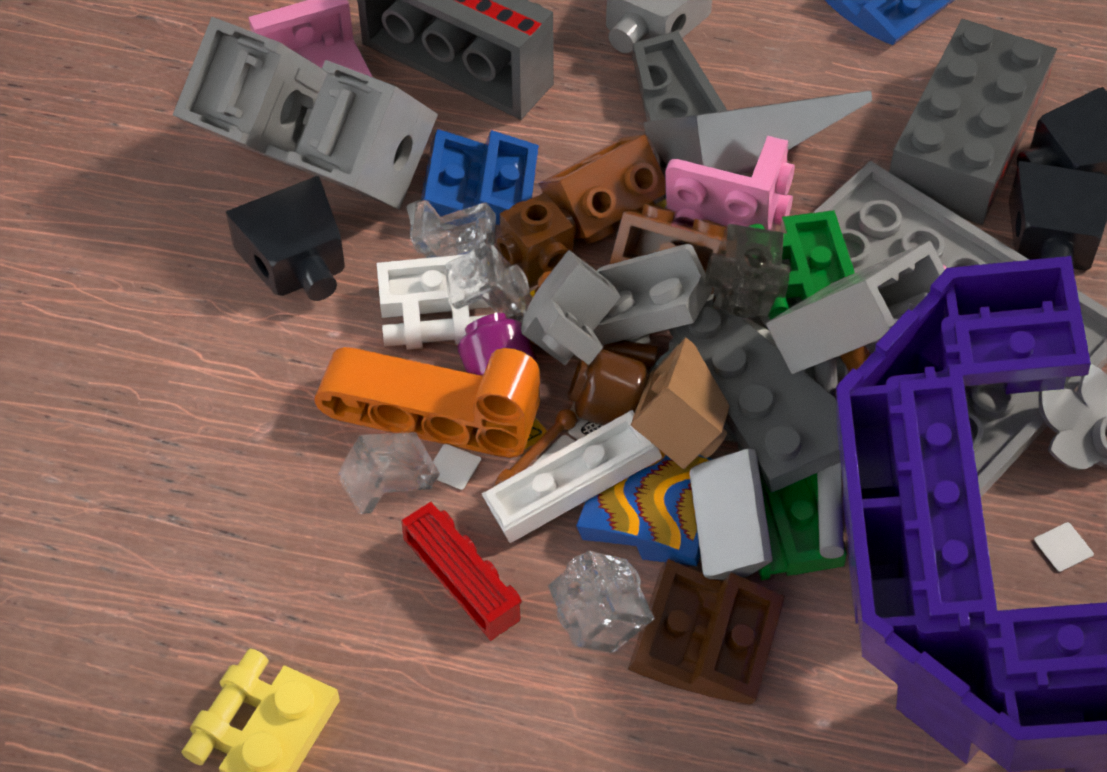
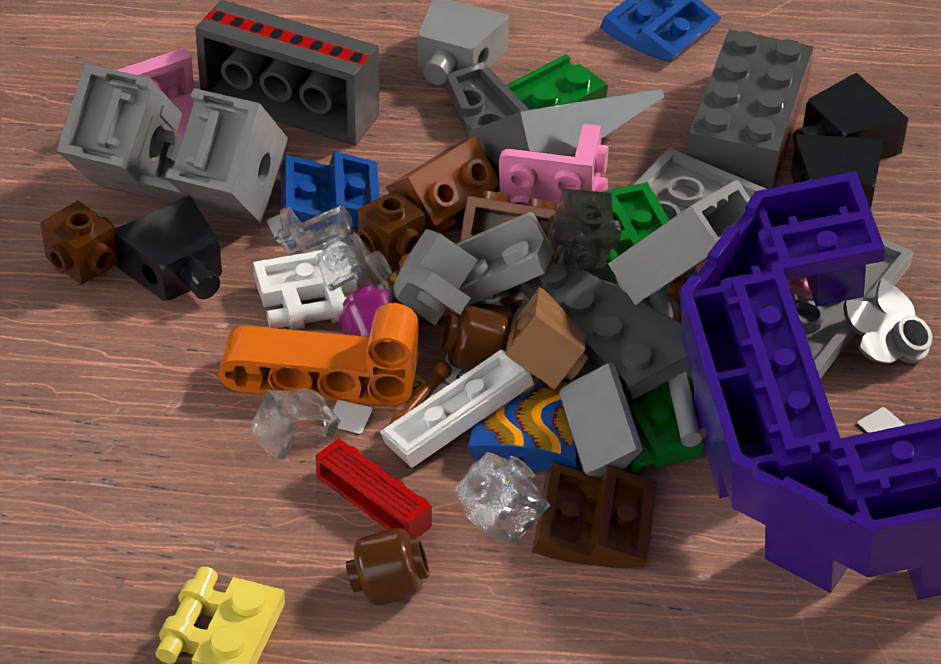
camera: 10 degrees left, 10 degrees down
none -> reddish brown brick [40,200,119,285]
none -> reddish brown head [346,527,430,605]
none -> green plate [506,54,608,110]

